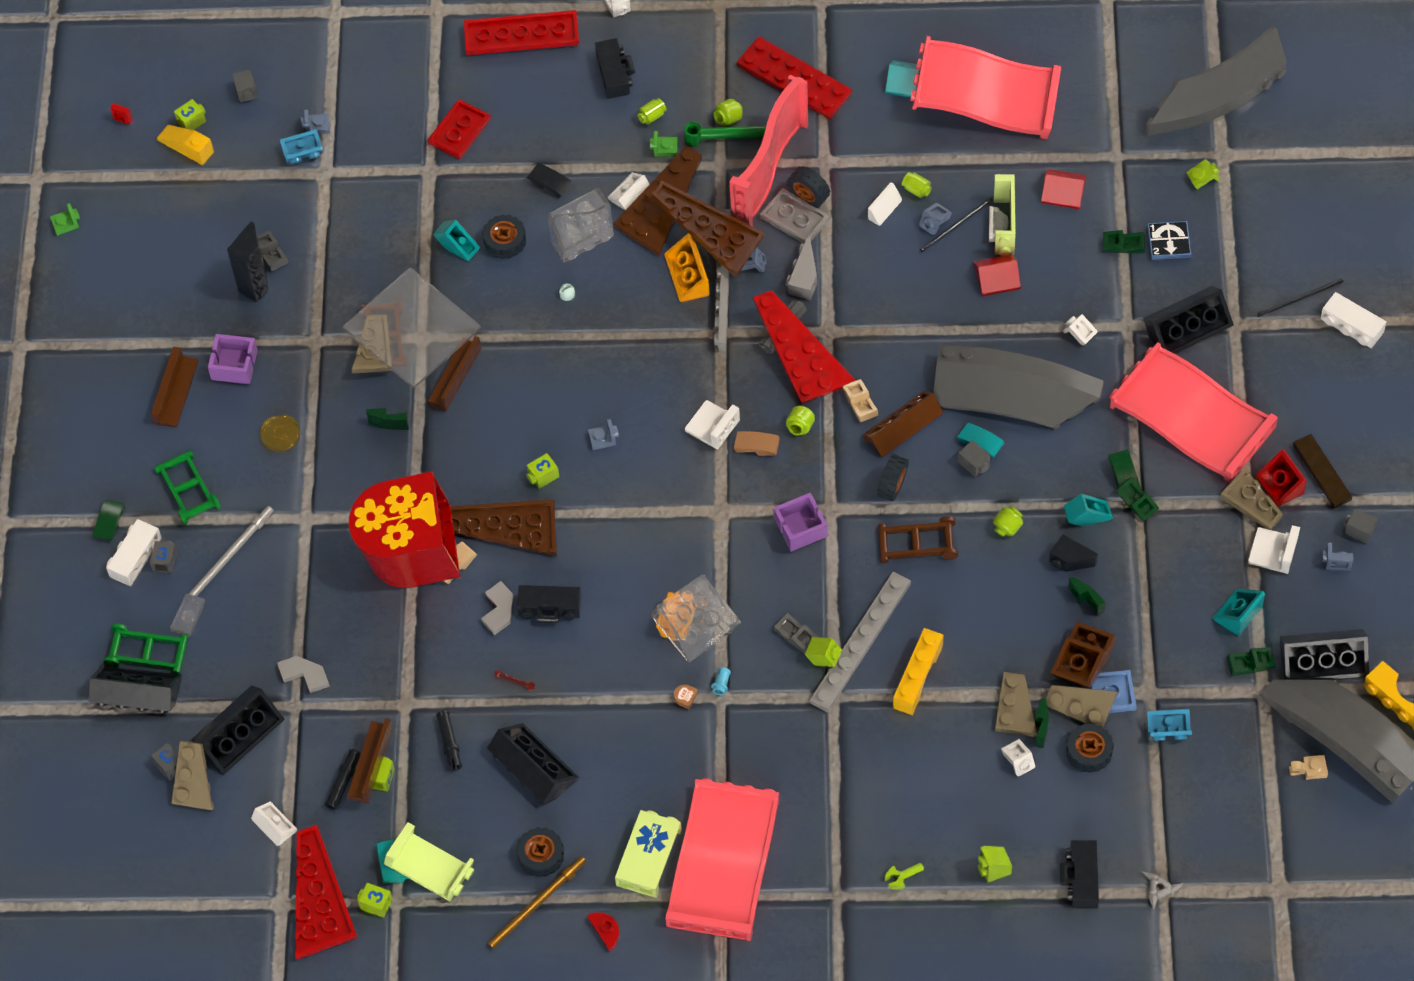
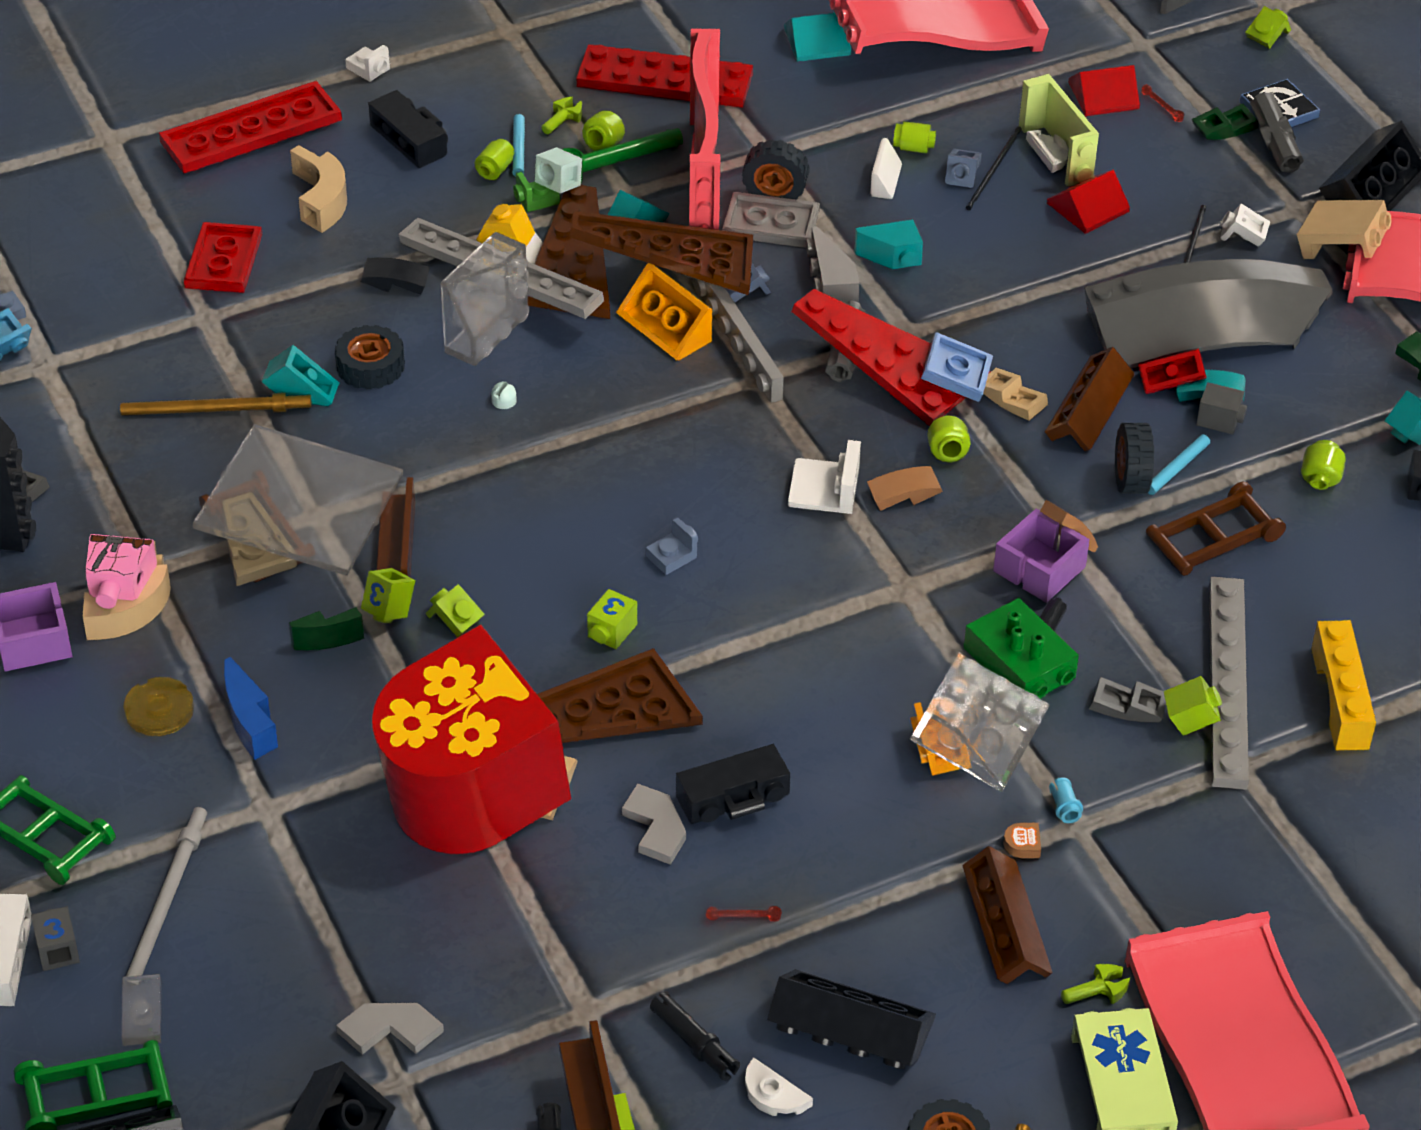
camera: 30 degrees left, 15 degrees down
none -> tan arch [83,541,171,640]
none -> bright pink torso [86,534,157,609]
none -> pearl gold bar [120,393,312,416]
none -> blue slope [224,657,278,760]
none -> tan arch [290,145,347,233]
none -> lime brick [361,568,416,623]
none -> light grey plate [399,218,604,319]
none -> lime bracket [425,584,485,638]
none -> yellow slope [476,204,535,252]
none -> medium azure bar [512,114,525,177]
none -> light aqua brick [535,147,582,193]
none -> lime bar [541,97,582,135]
none -> teal slope [608,190,670,222]
none -> white plate [745,1057,813,1116]
none -> teal slope [854,219,923,269]
none -> medium blue tile [921,332,993,402]
none -> reddish brown panel [962,846,1053,984]
none -> green piece [964,597,1079,706]
none -> medium nougat slope [1040,500,1098,552]
none -> lime bar [1061,964,1130,1004]
none -> red slope [1138,348,1207,394]
none -> clear red hinge [1141,84,1184,122]
none -> medium azure bar [1148,434,1210,495]
none -> black piece [1184,205,1207,263]
none -> dark grey piece [1250,92,1304,173]
none -> tan panel [1297,200,1391,259]

